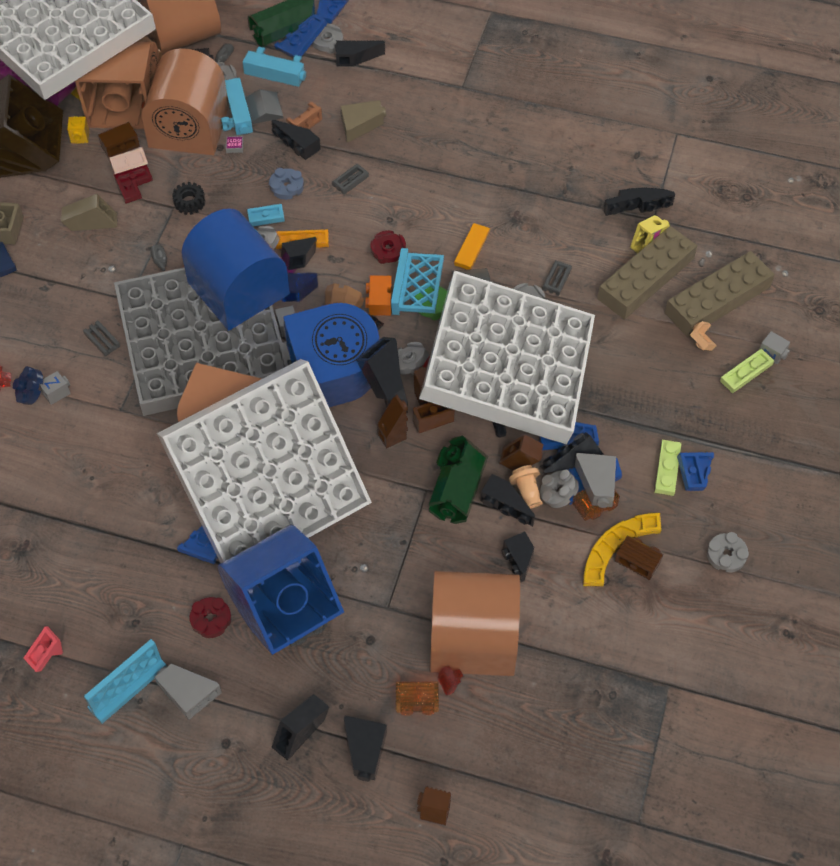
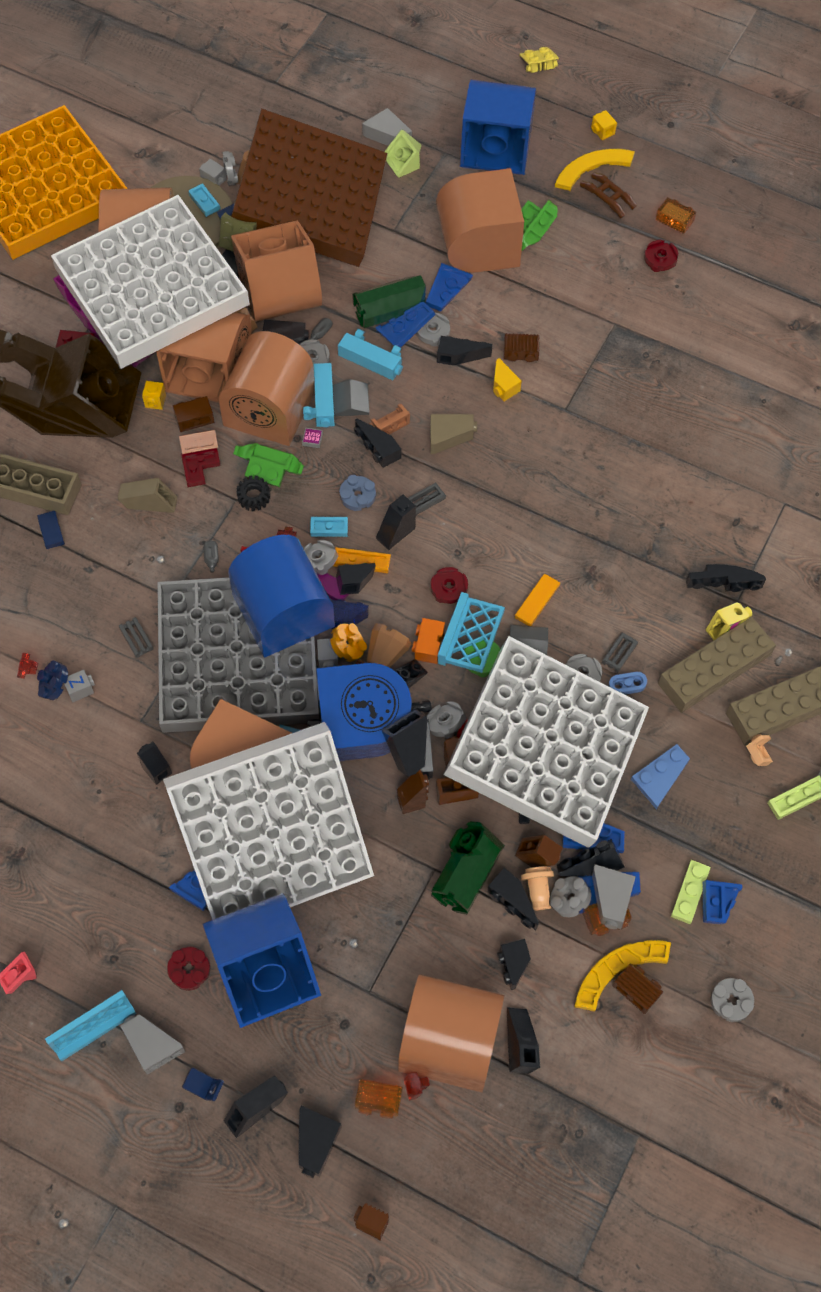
camera: 10 degrees right, 5 degrees up
none -> black slope [137,742,172,785]
none -> dark blue bracket [182,1068,224,1101]
none -> bright green plate [233,443,304,488]
none -> light orange plate [330,623,367,662]
none -> black slope [376,494,416,550]
none -> yellow slope [493,358,522,402]
none -> reddish brown brick [504,333,540,362]
none -> black slope [507,1007,540,1074]
none -> medium blue plate [608,672,647,695]
none -> medium blue wing [631,744,690,809]

